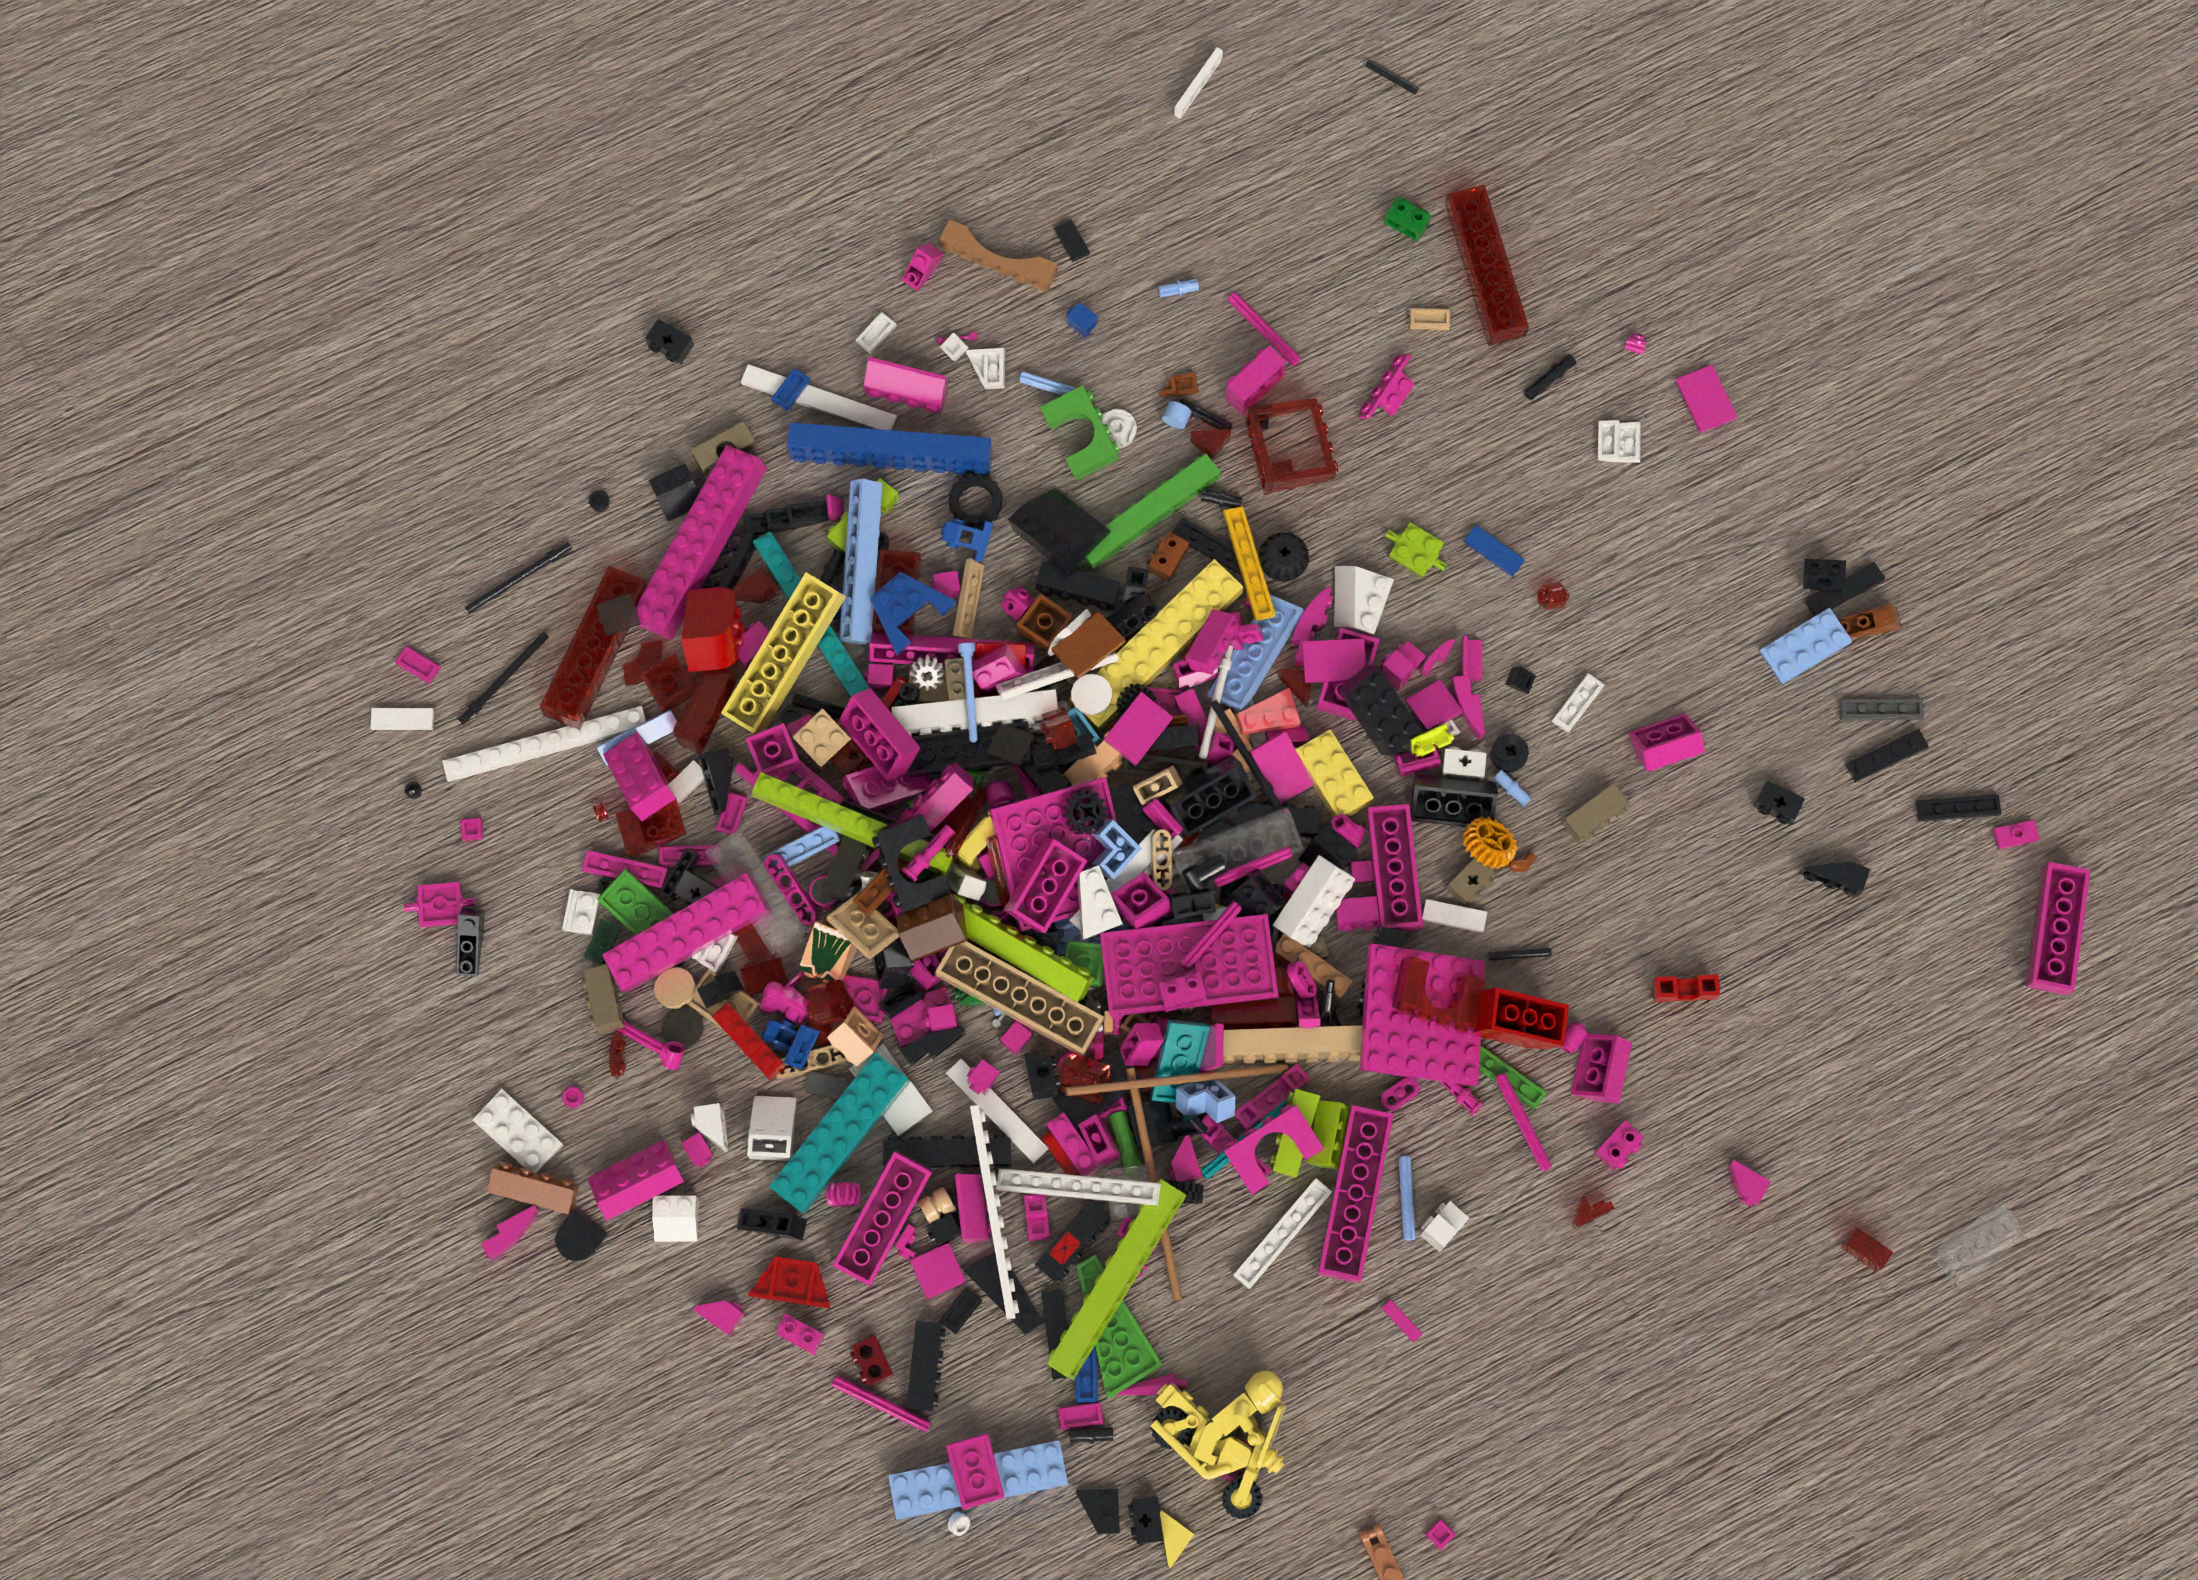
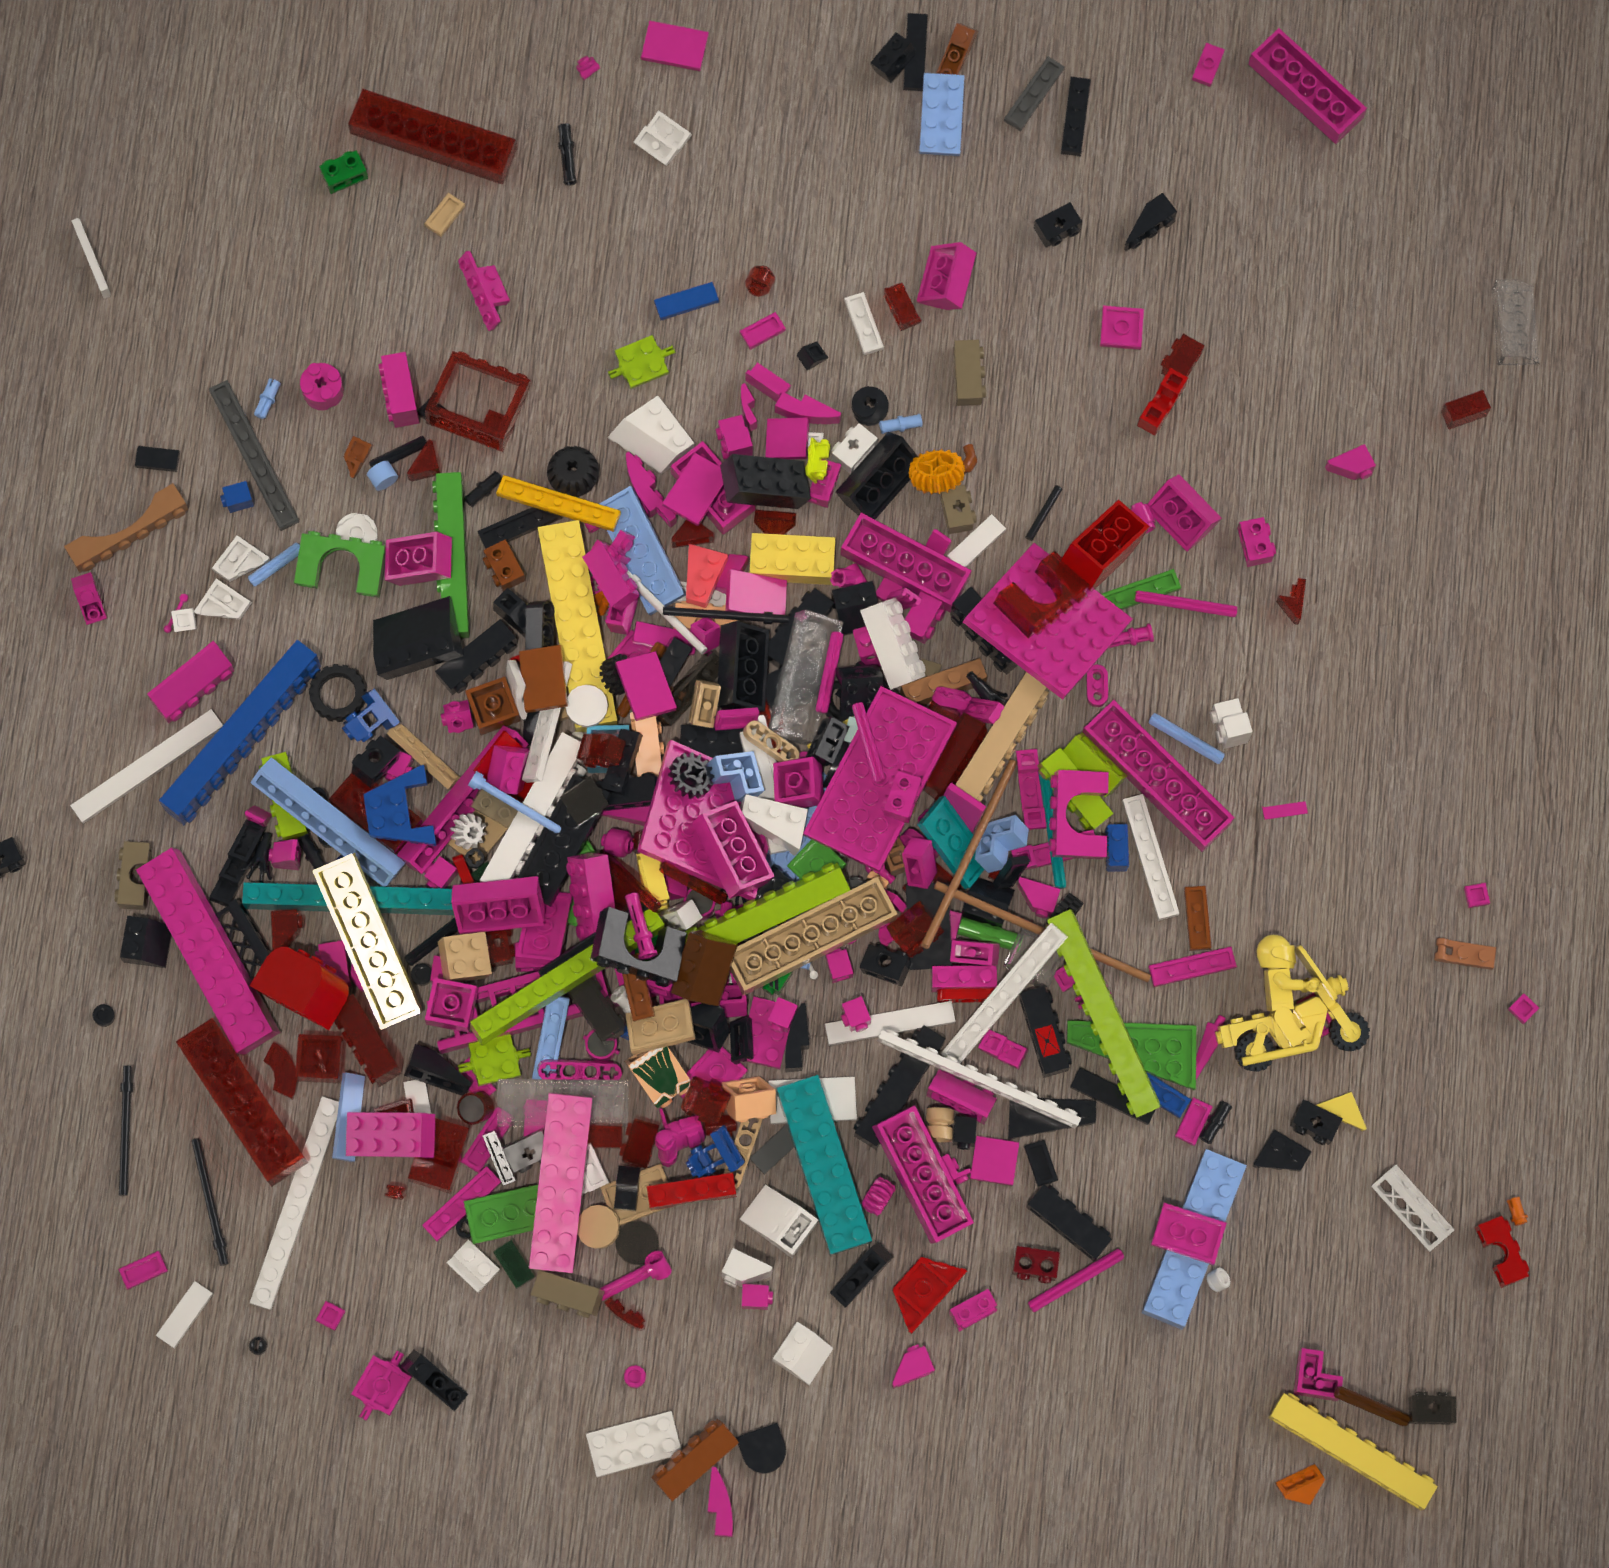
camera: 60 degrees left, 0 degrees up
dark pink brick [587,1140,684,1220] -> none
clear smoke piece [596,594,641,636] -> none
blue tile [771,368,811,411] -> none
white tile [855,312,897,354] -> none
black piece [1182,855,1227,892] -> none
dark pink axle [1228,292,1301,366] -> none
black bar [1365,60,1419,95] -> none
black tile [1915,794,2002,822] -> none
none -> dark grey tile [209,380,299,531]
none -> white wing [212,536,270,582]
none -> black piece [241,832,272,883]
none -> dark pink slope [269,839,302,870]
none -> dark pink brick [300,363,344,410]
none -> black brick [351,735,400,788]
none -> dark pink brick [385,532,452,586]
none -> lime plate [457,1034,531,1087]
none -> piece [457,1090,494,1125]
none -> dark pink tile [740,312,786,350]
none -> clear red slope [754,509,796,535]
none -> clear red hinge [884,283,921,331]
none -> dark pink tile [886,588,922,610]
none -> dark pink slope [926,529,951,556]
none -> dark pink tile [1100,305,1144,350]
none -> blue brick [1104,824,1129,872]
none -> dark pink tile [1148,947,1237,987]
none -> clear red brick [1161,333,1205,377]
none -> dark orange tile [1184,886,1212,951]

